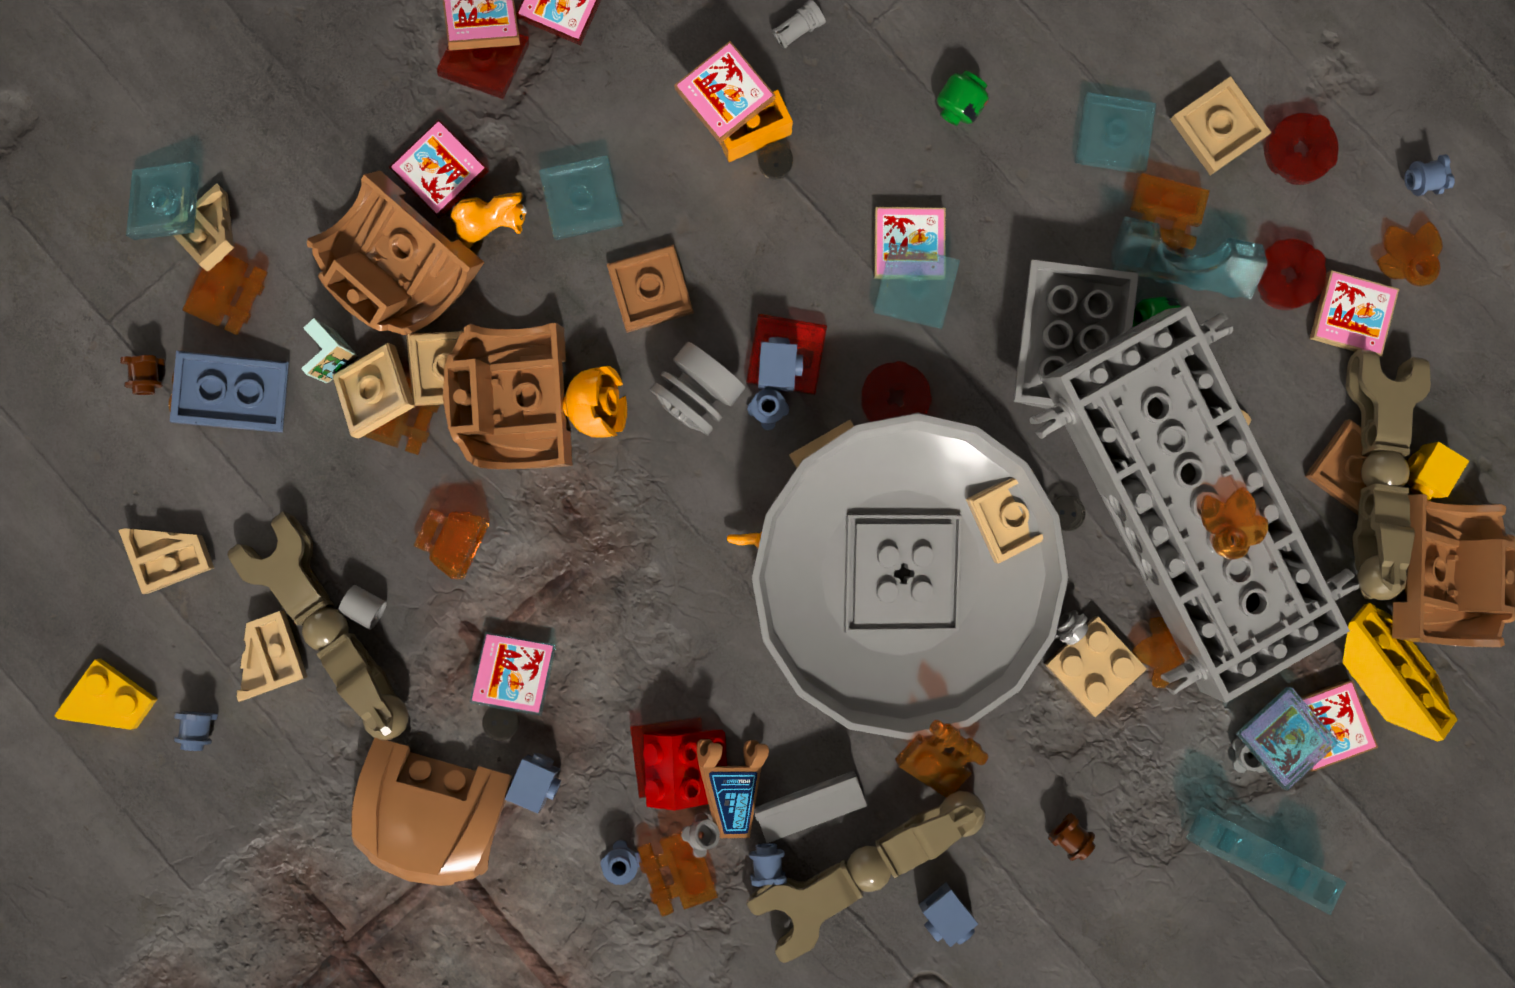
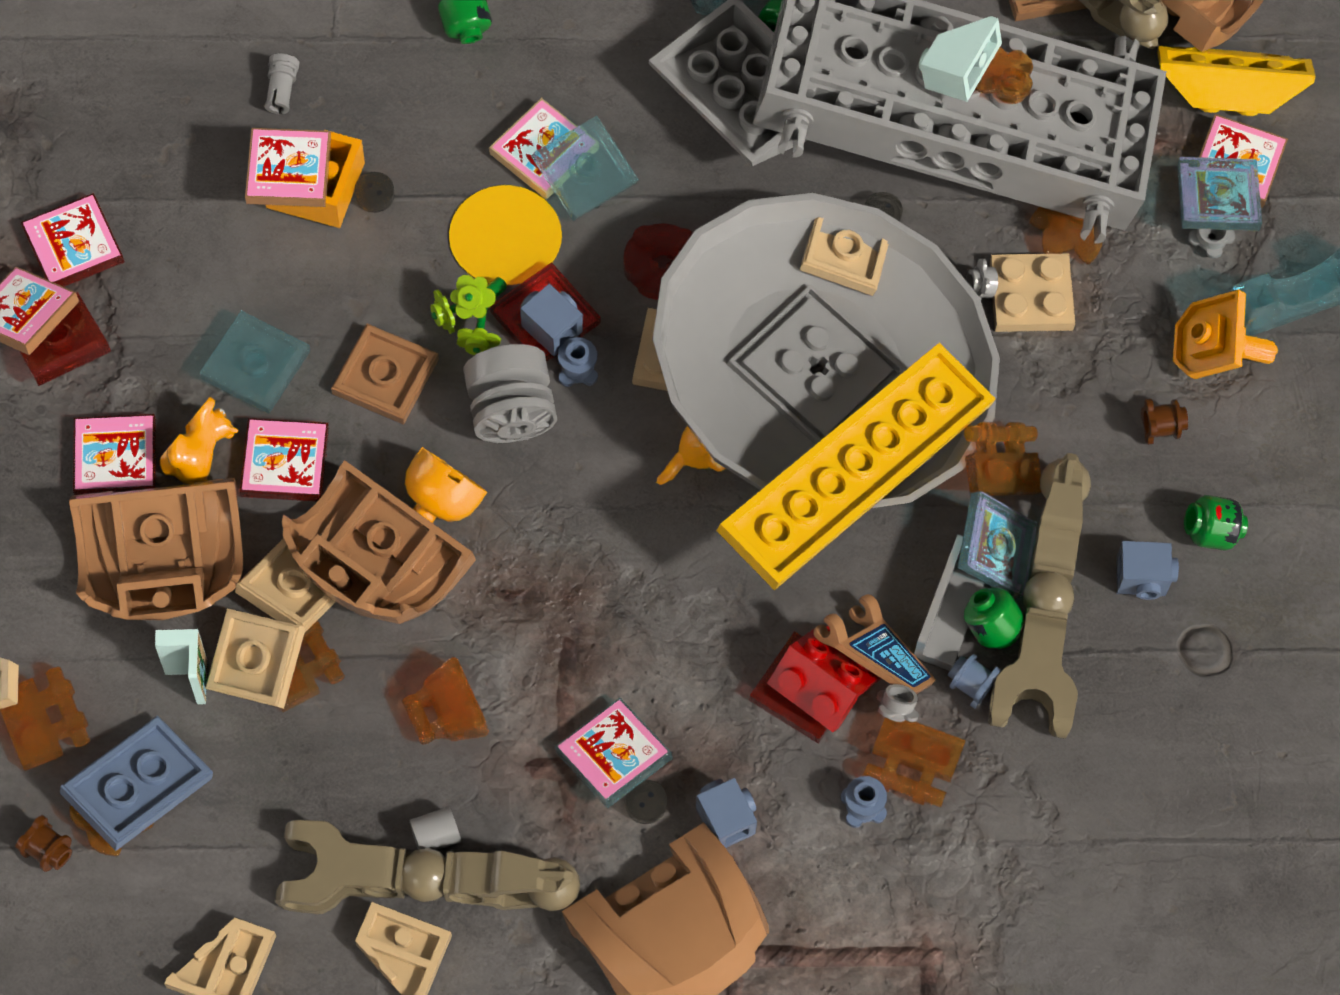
camera: 50 degrees left, 20 degrees down
none -> tile [240,418,329,502]
none -> lime plant [430,275,507,355]
none -> yellow sticker [449,185,562,285]
none -> yellow plate [716,342,996,590]
none -> light aqua slope [919,16,1002,102]
none -> clear light blue tile [958,491,1037,599]
none -> green head [964,587,1025,649]
none -> light orange piece [1173,289,1278,379]
none -> green head [1184,495,1248,551]

